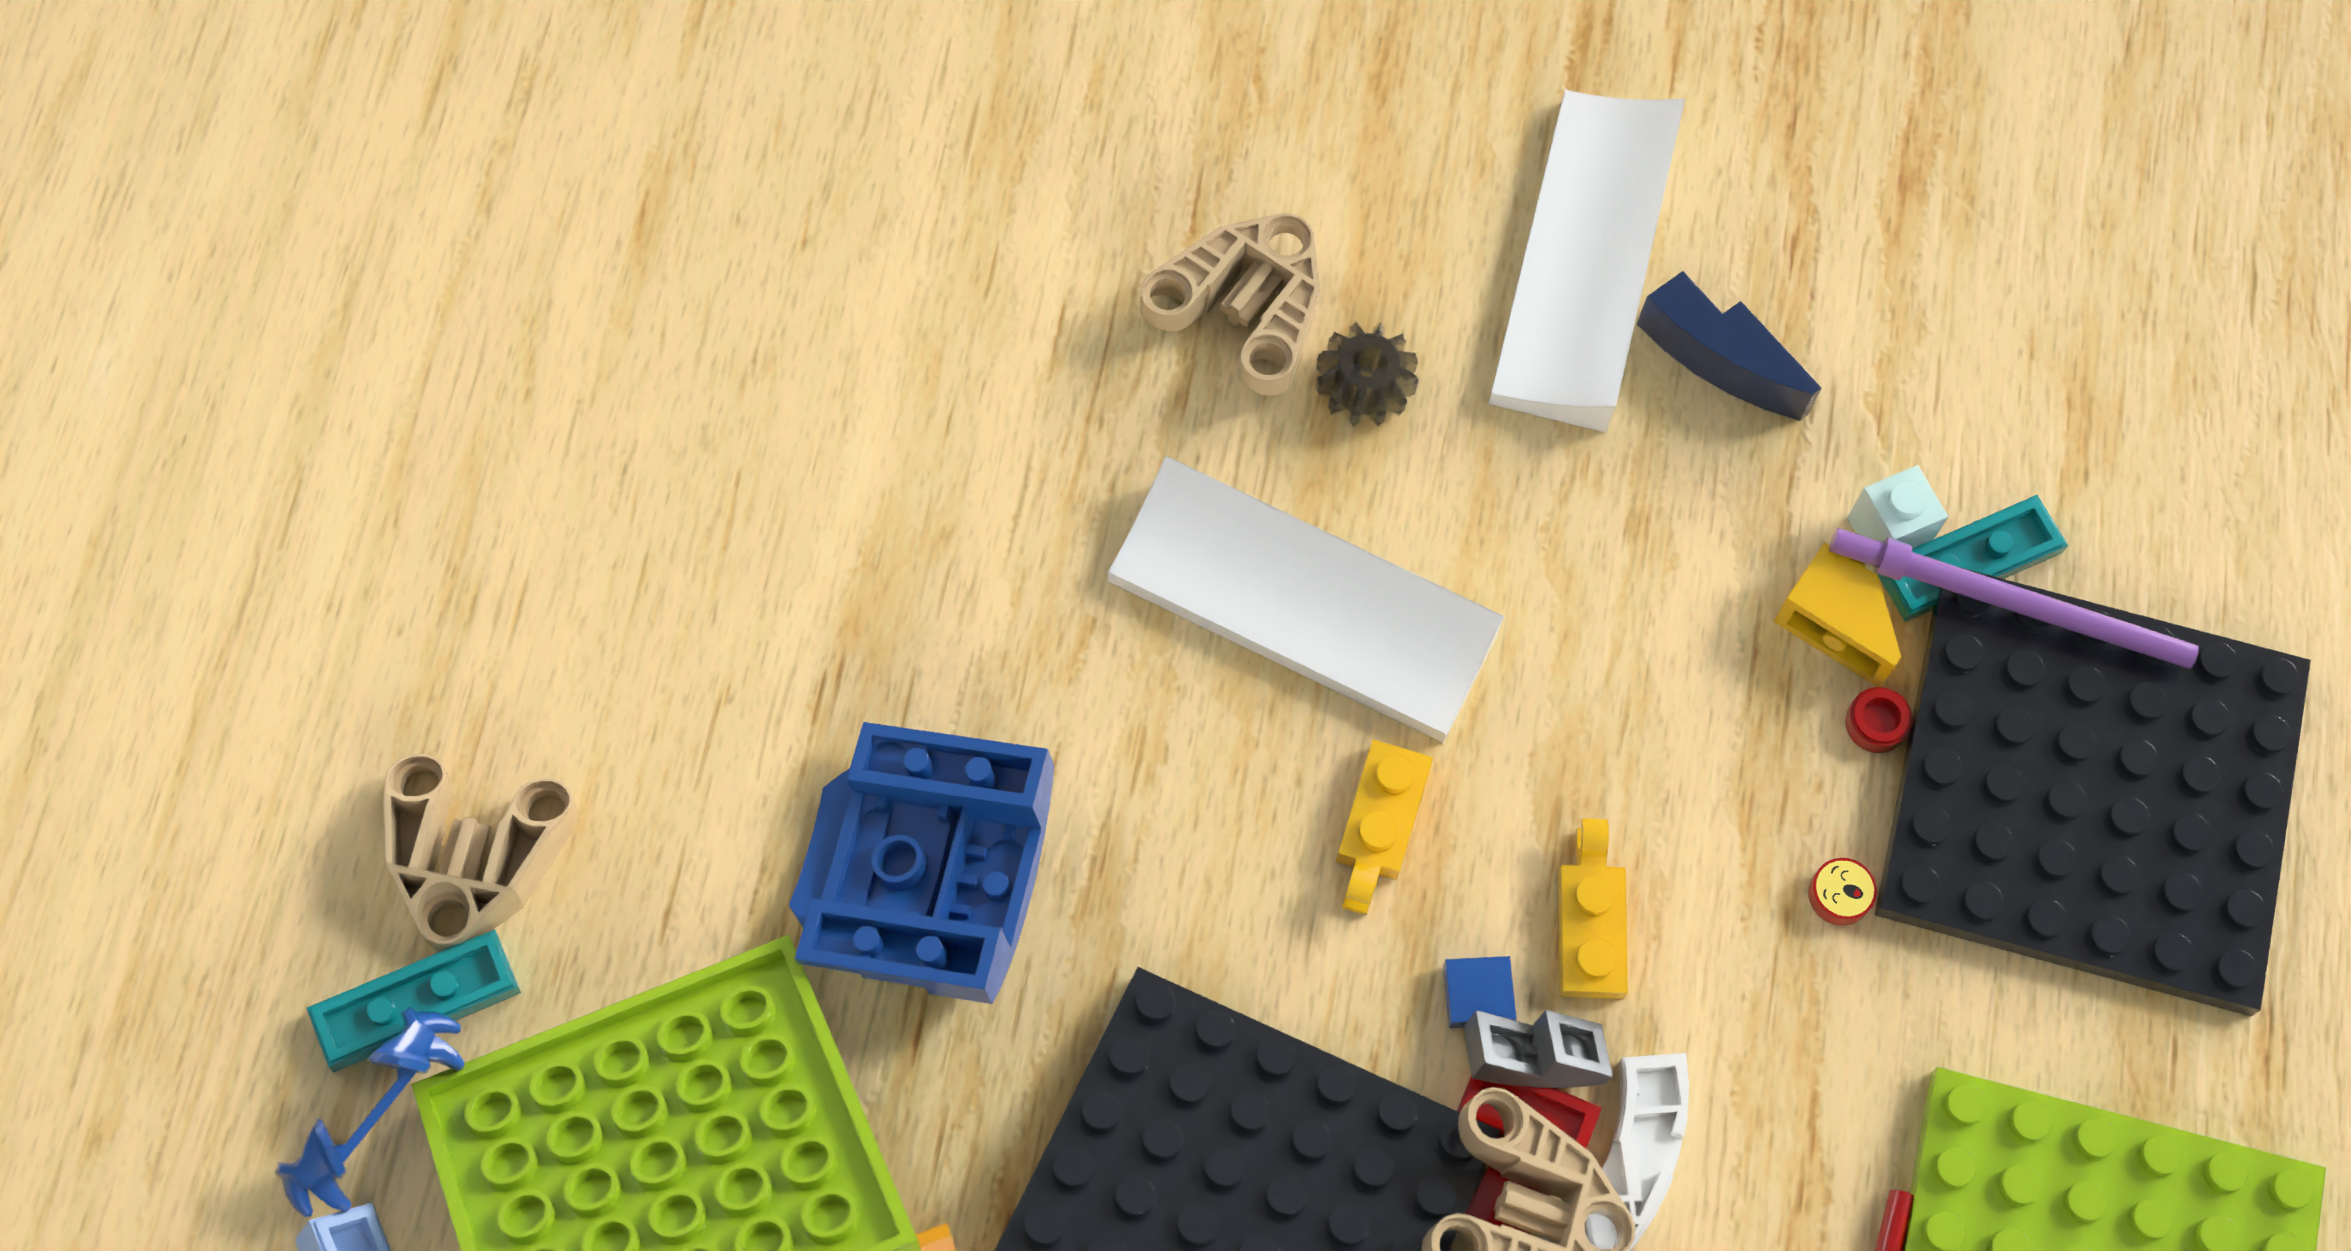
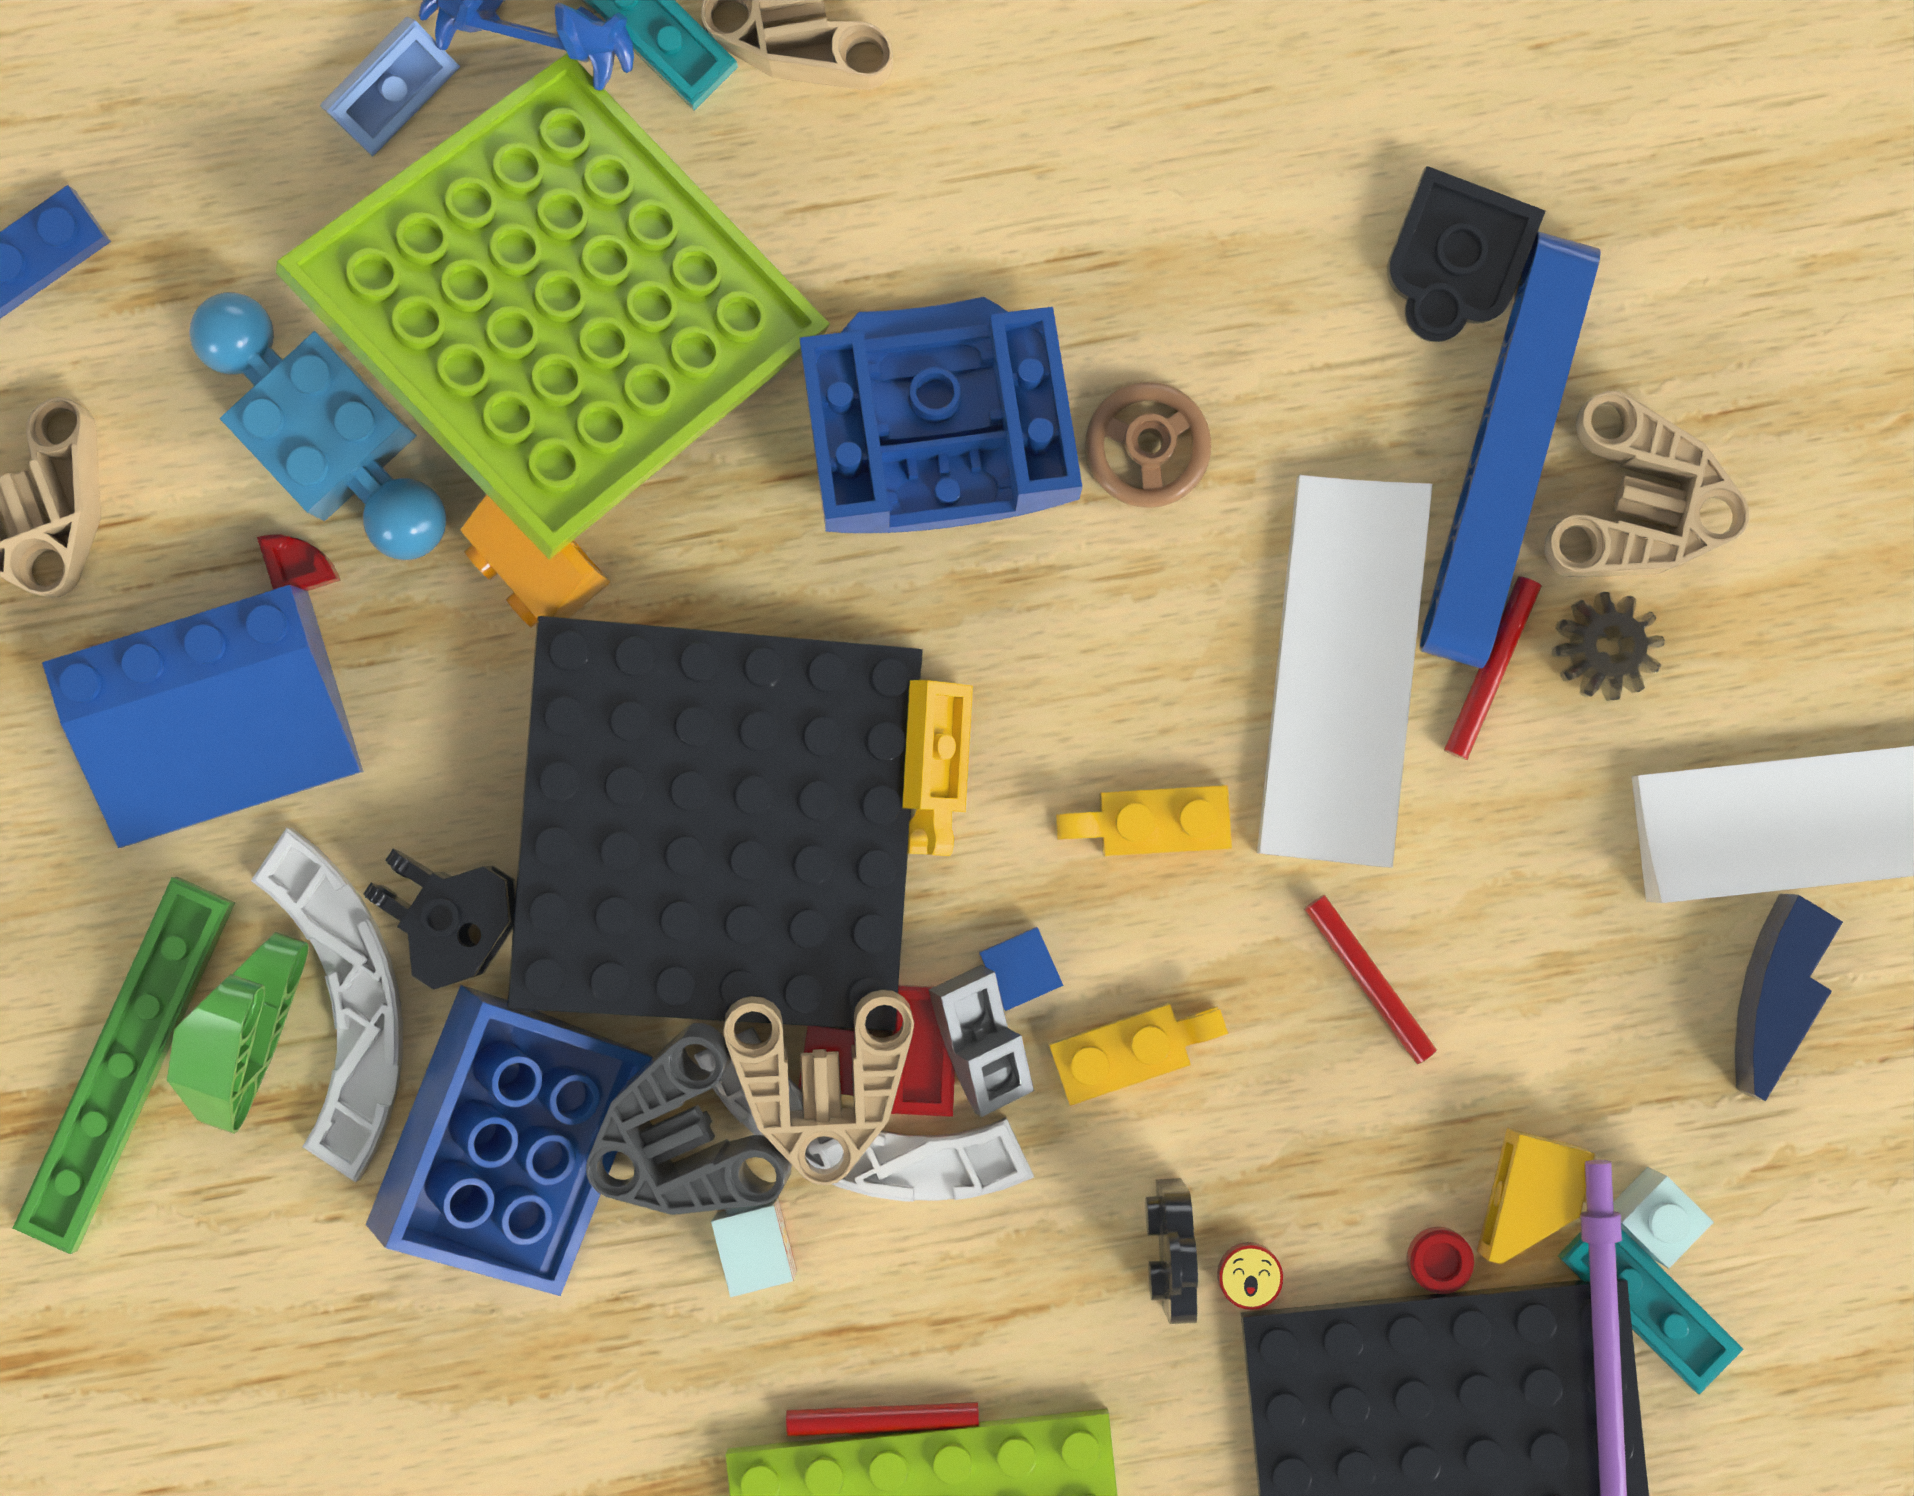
camera: 75 degrees right, 20 degrees up
none -> yellow plate [902,680,973,856]
none -> medium nougat piece [1085,382,1211,508]
none -> black plate [1145,1178,1198,1324]
none -> red bar [1304,894,1437,1064]
none -> black plate [1387,166,1546,342]
none -> blue beam [1419,232,1601,669]
none -> red bar [1444,576,1542,760]

